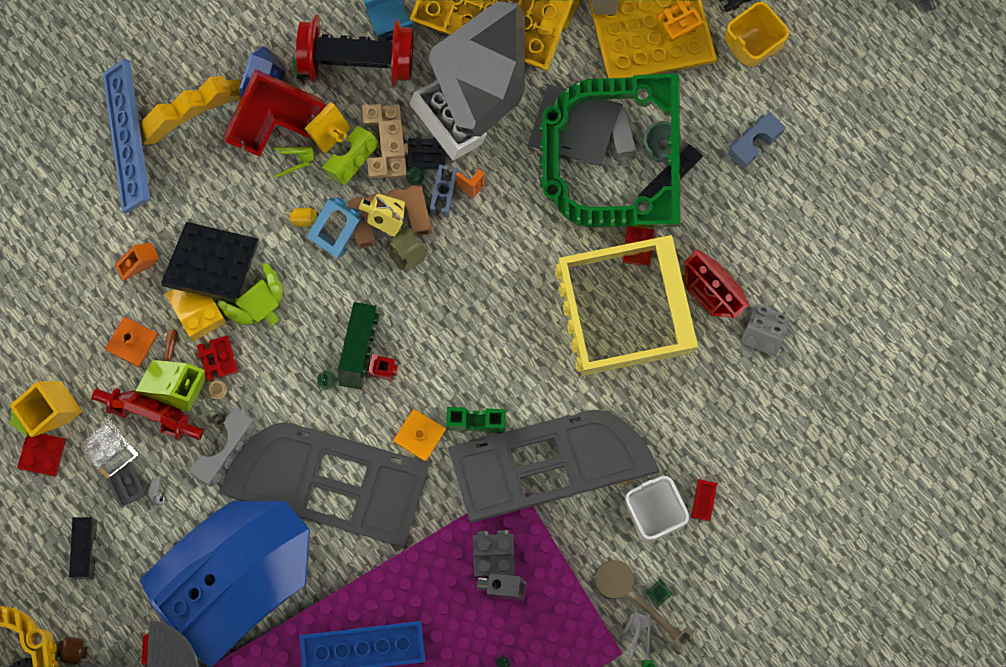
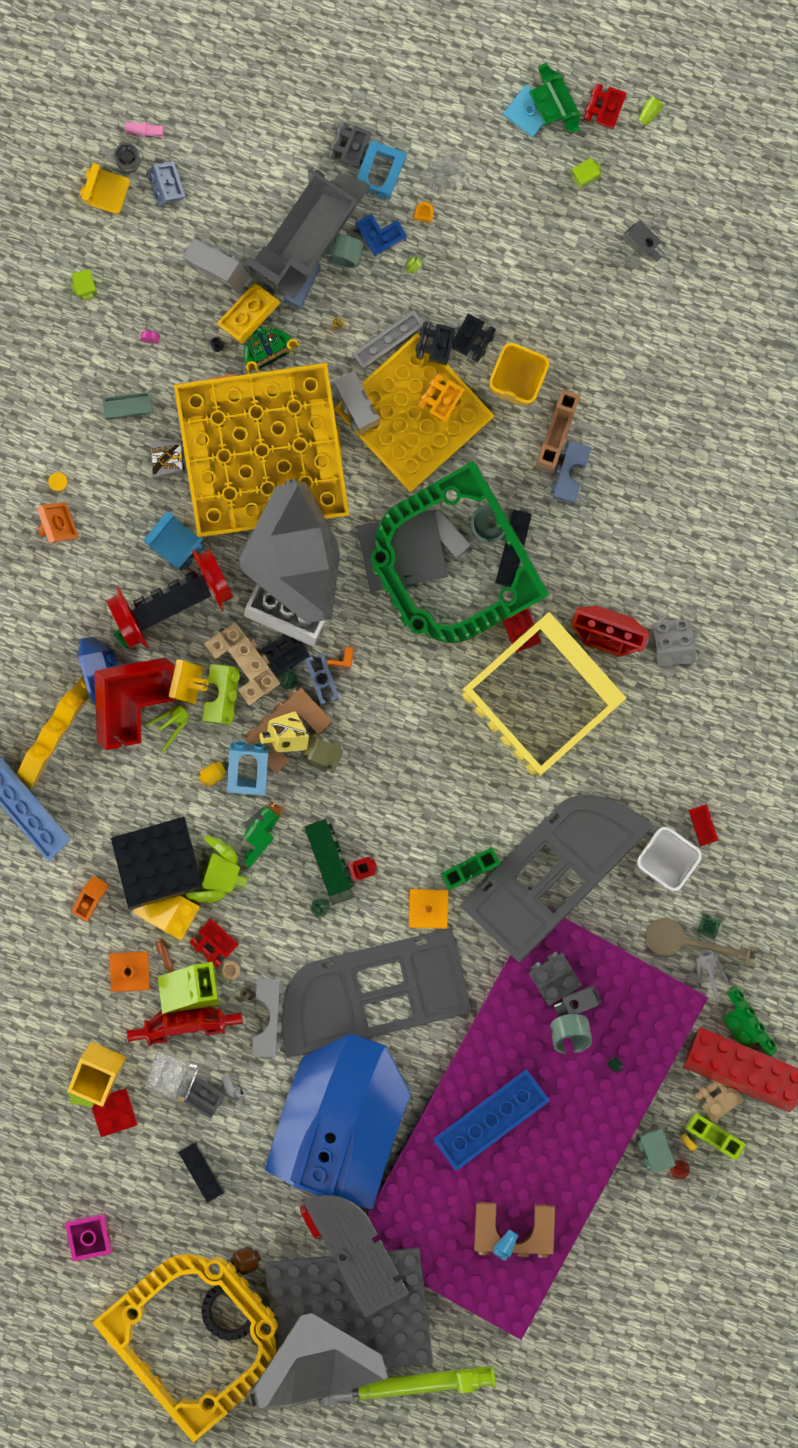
camera: 30 degrees left, 10 degrees up
none -> green plate [244,801,283,868]
none -> medium nougat arch [535,389,581,475]
none -> sand green piece [550,1014,592,1054]

